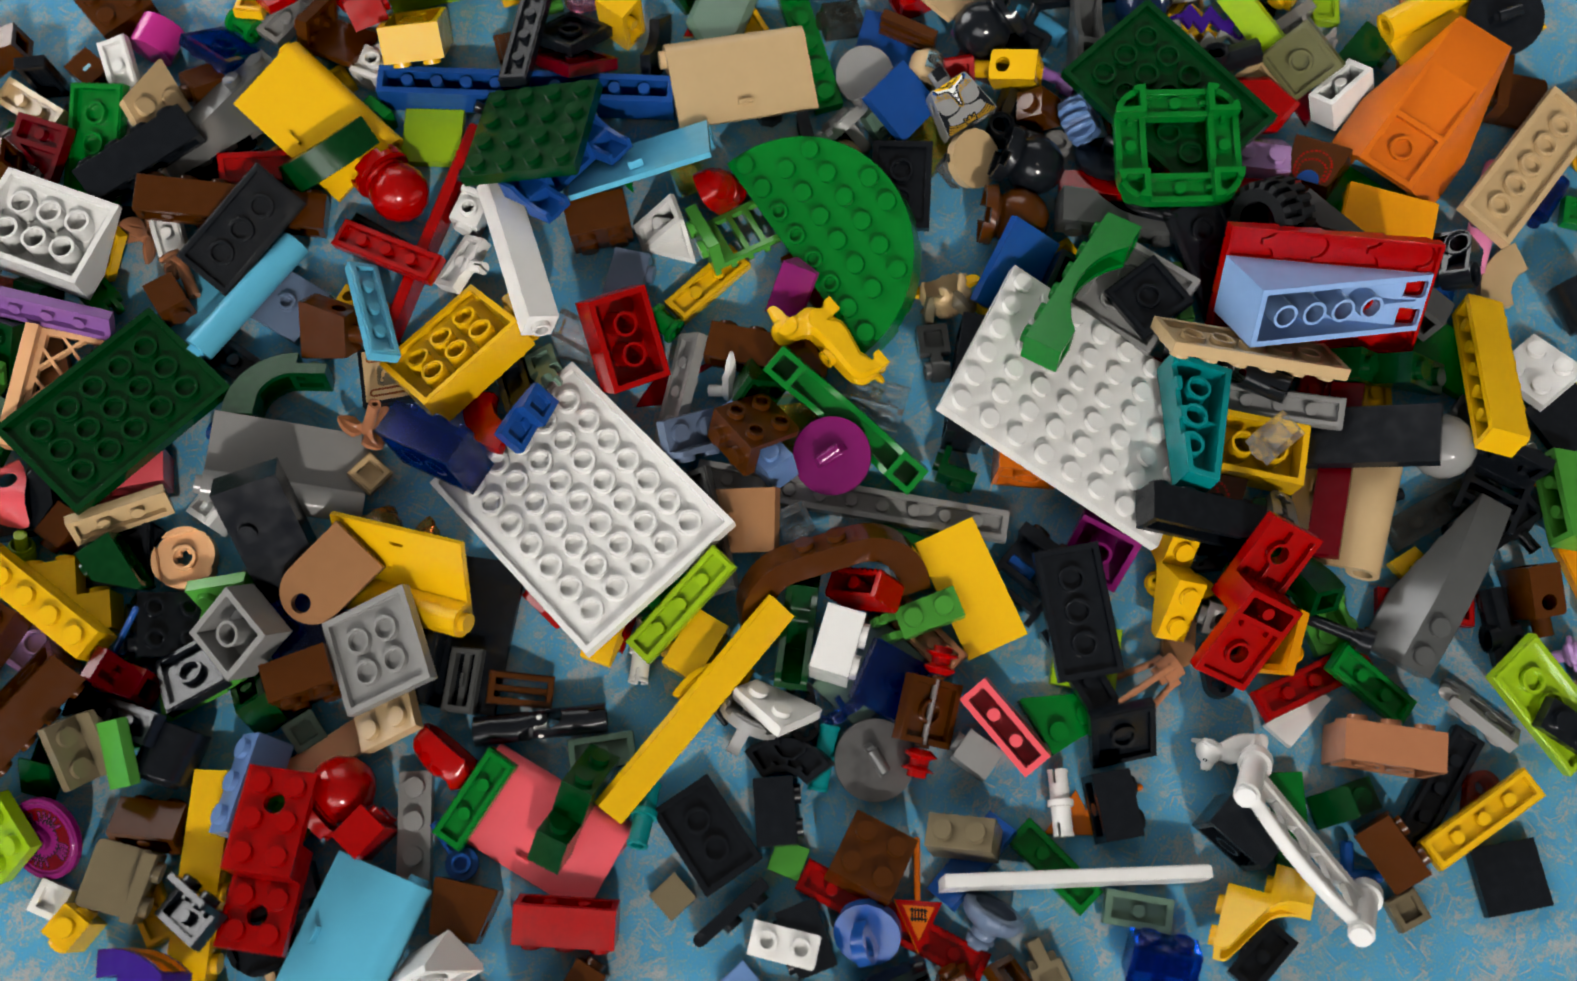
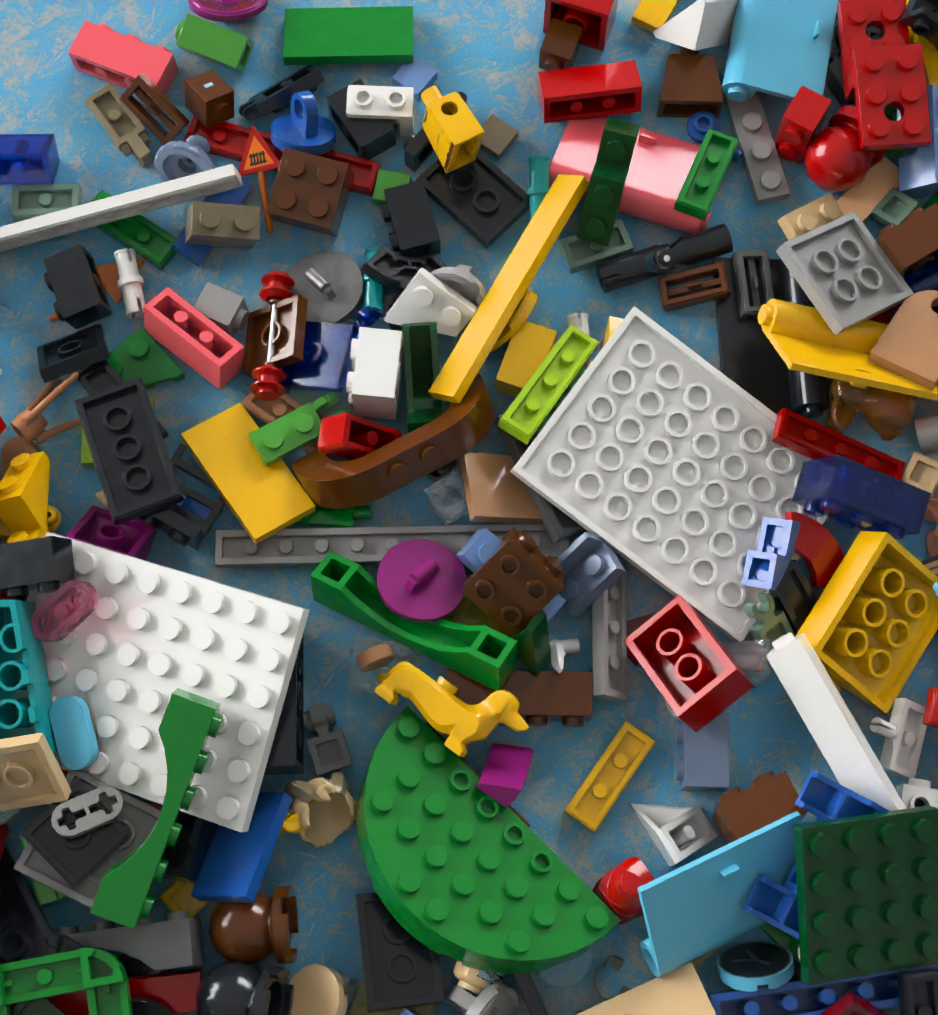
camera: 170 degrees right, 0 degrees up
red piece [413,723,478,791] -> none
green bush [652,303,685,343] -> none
bright green plate [685,200,781,276] -> none
dark green bracket [932,445,978,494] -> none
none -> clear pink plate [31,580,98,642]
none -> medium azure tile [49,696,99,770]
none -> light grey beam [51,786,124,839]
none -> medium nougat tile [356,643,395,672]
none -> yellow torso [420,85,485,174]
none -> olive piece [593,955,631,1000]
none -> tile [717,941,794,992]
none -> red tile [772,407,905,496]

